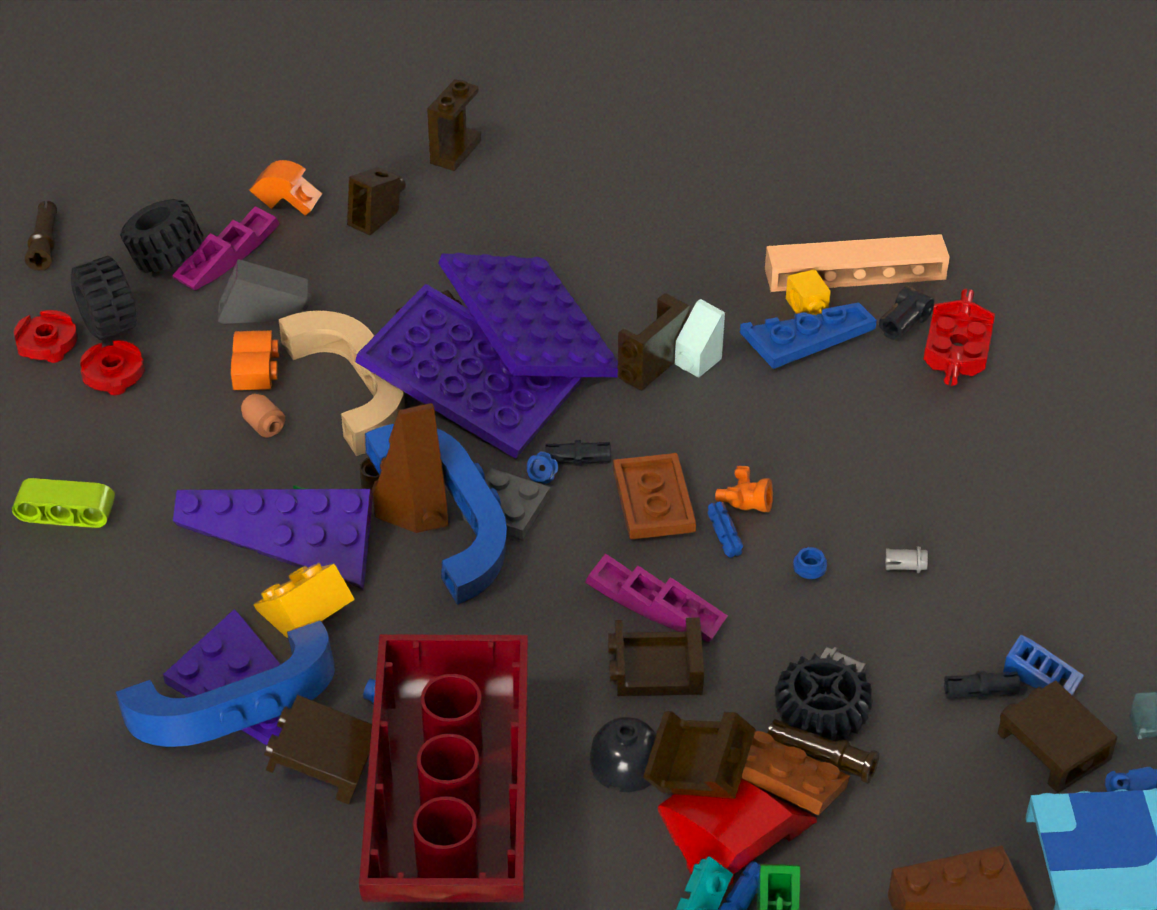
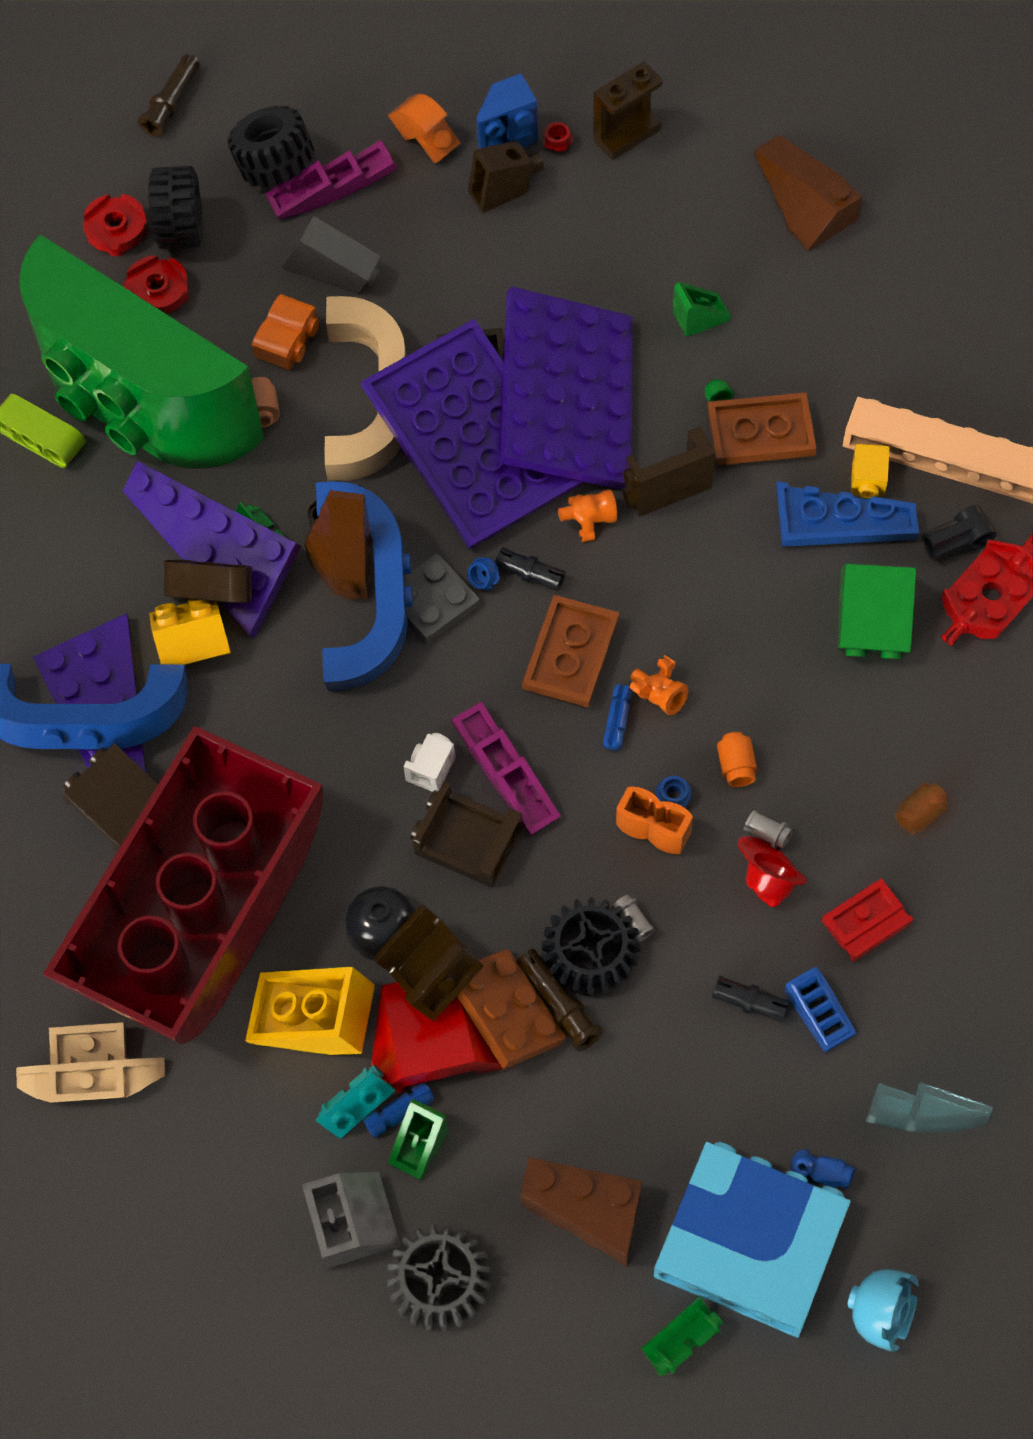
camera: 30 degrees right, 20 degrees up
light aqua slope [675,299,725,378] -> none
dark brown panel [997,680,1118,793] -> none
none -> green brick [19,234,264,469]
none -> dark brown beam [164,560,252,603]
none -> yellow slope [245,967,375,1055]
none -> white brick [403,733,455,792]
none -> blue slope [476,73,538,148]
none -> red plate [543,122,573,152]
none -> orange piece [558,489,617,542]
none -> orange brick [616,786,693,854]
none -> green slope [672,282,732,337]
none -> green hinge [704,379,734,402]
none -> dark orange plate [707,392,816,466]
none -> orange brick [717,732,758,787]
none -> red piece [738,836,807,907]
none -> reddish brown wedge [754,135,862,252]
none -> red plate [821,878,913,962]
none -> green slope [838,564,916,659]
none -> clear orange brick [894,782,948,835]

